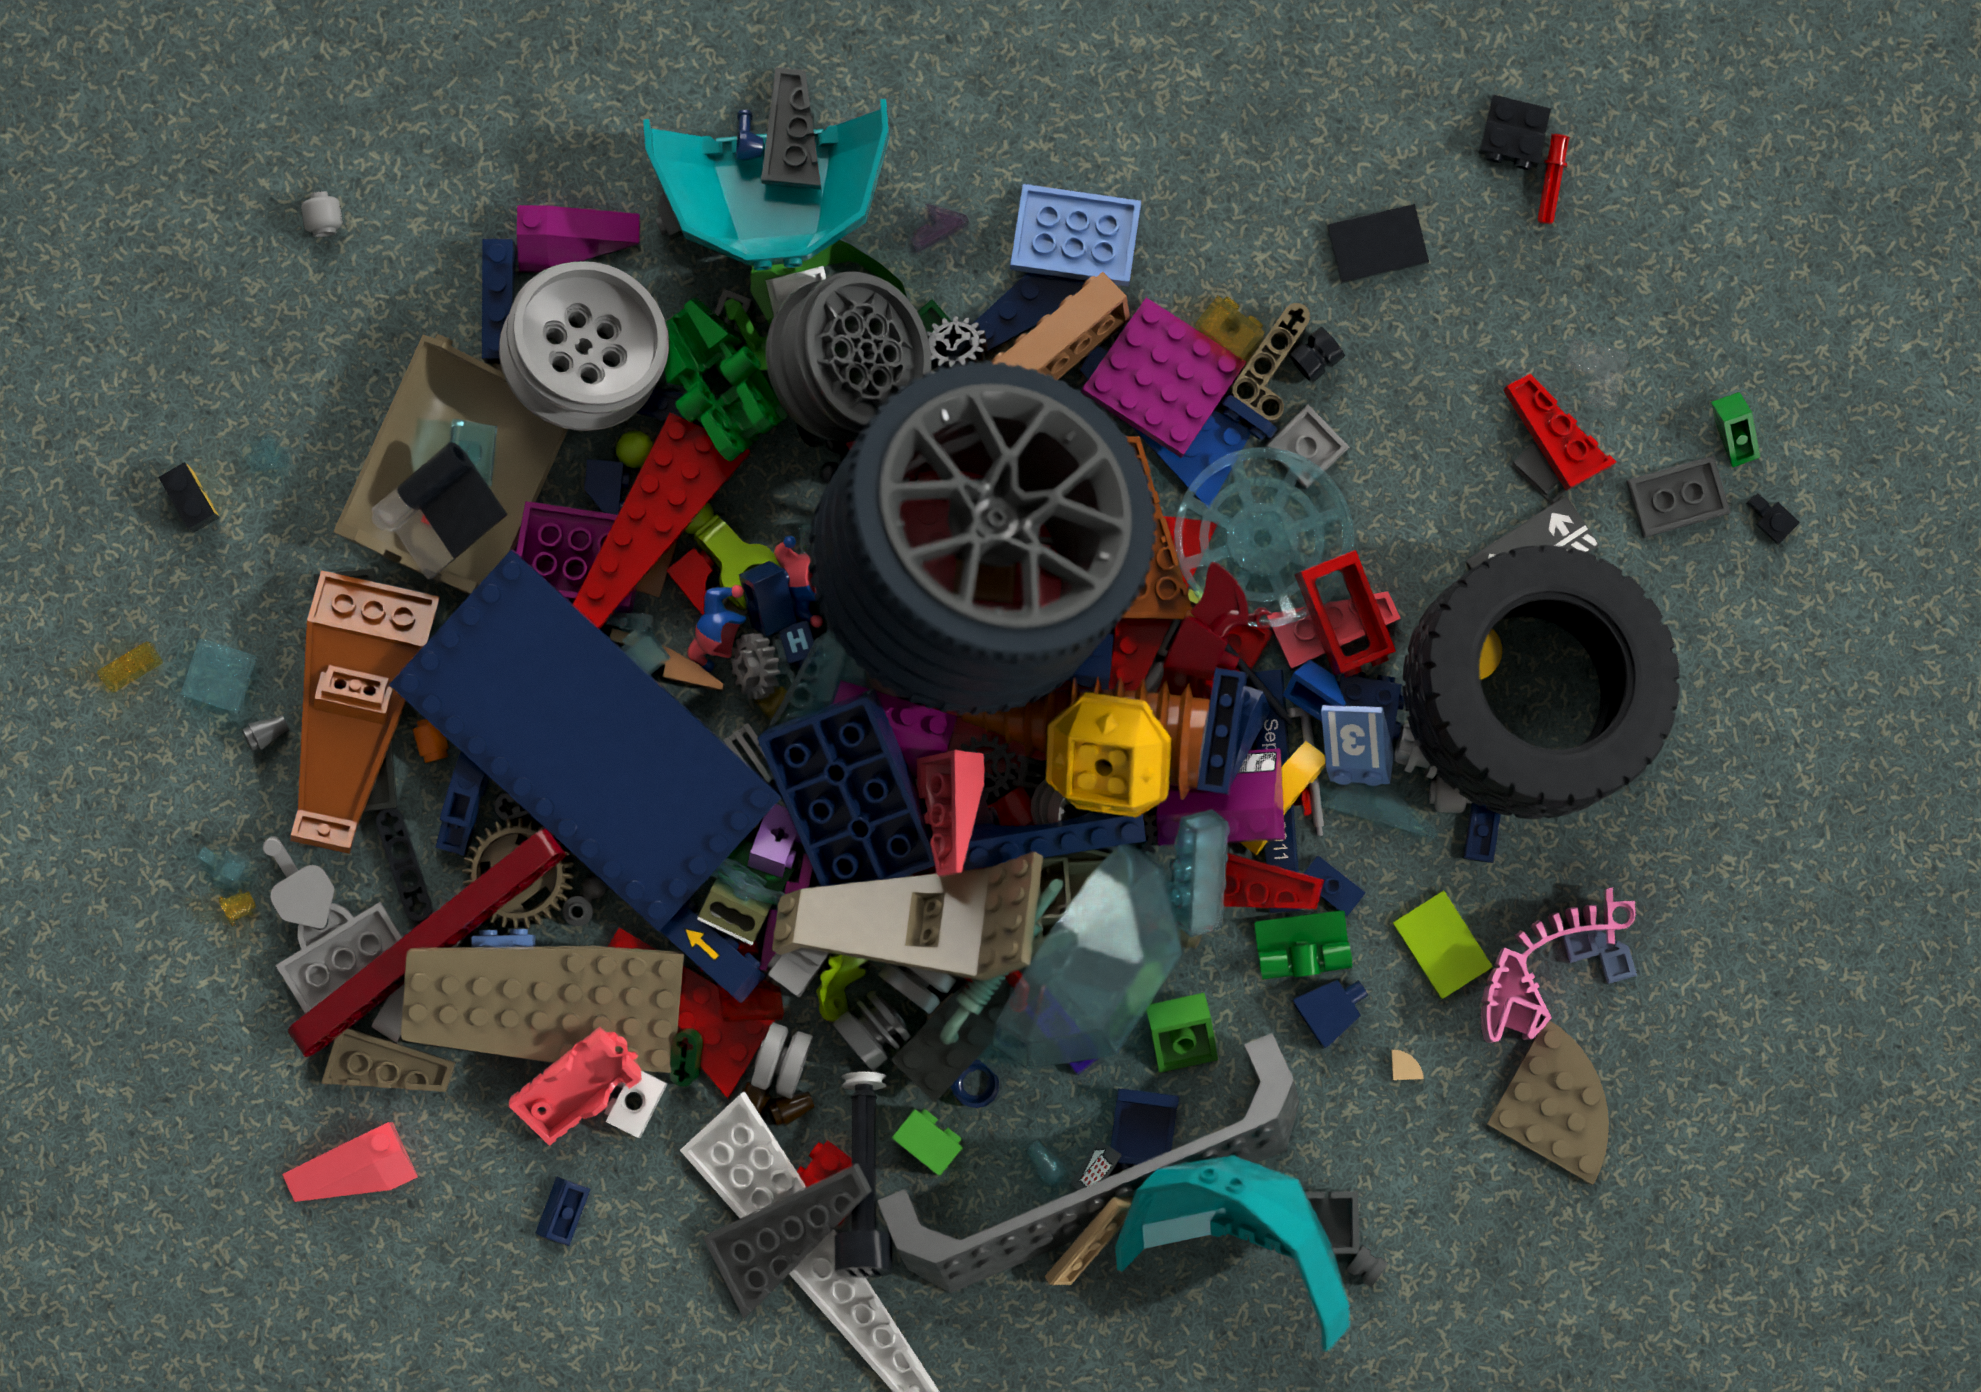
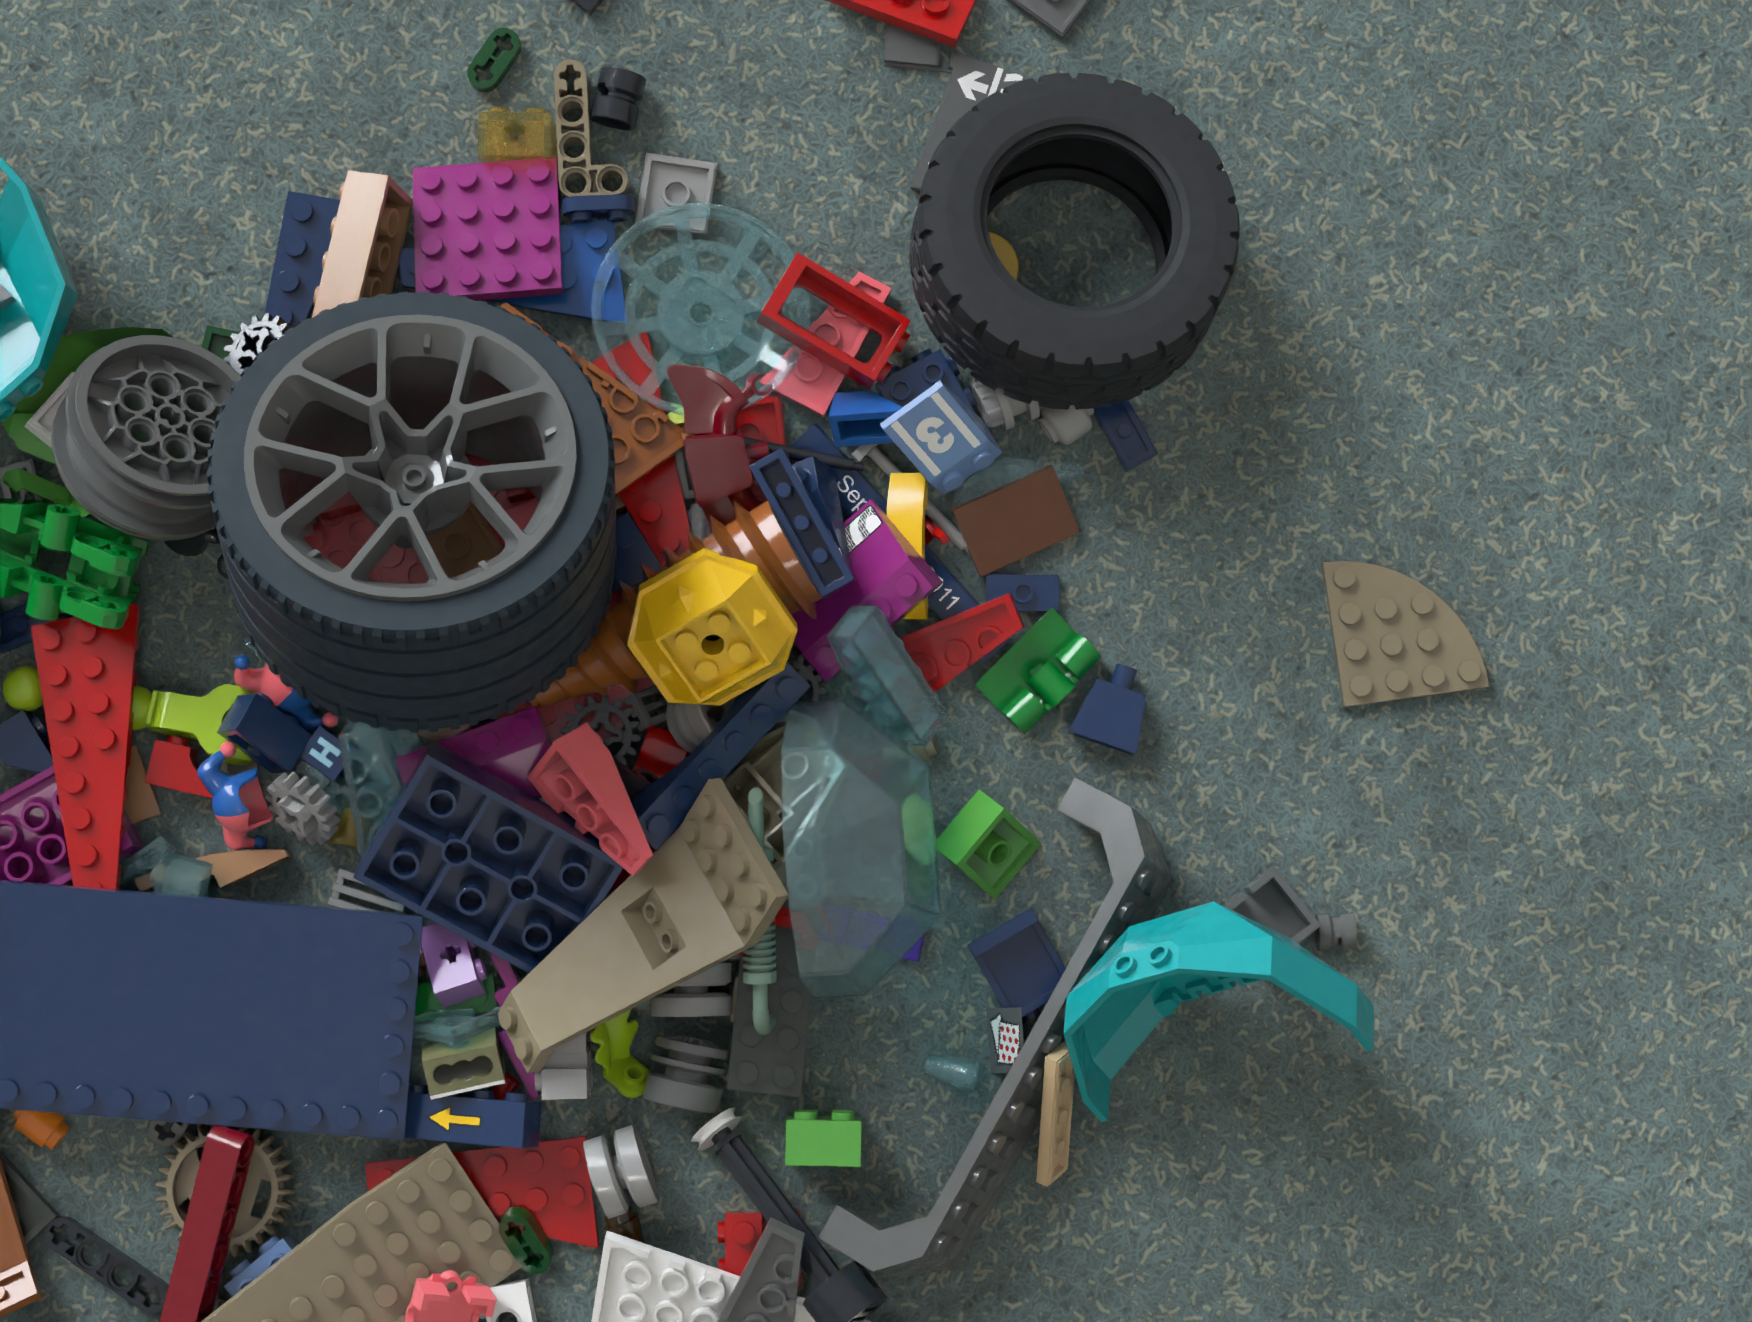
camera: 40 degrees left, 0 degrees up
dark blue slope [436,751,489,856] -> none
dark grey plate [562,875,607,926] -> none
clear red wing [717,980,784,1022] -> none
dark brown cone [767,1091,815,1127] -> none
clear purple slope [911,204,969,254] -> none
dark blue piece [950,1059,999,1108] -> none
medium blue plate [1010,184,1141,287] -> none
tan tile [1391,1050,1424,1080] -> none
lime tile [1393,890,1493,1000] -> none
bright pink piece [1481,887,1635,1043] -> none
sand blue tile [1562,931,1637,984] -> none
none -> dark green beam [467,28,521,92]
none -> reddish brown tile [951,465,1080,577]

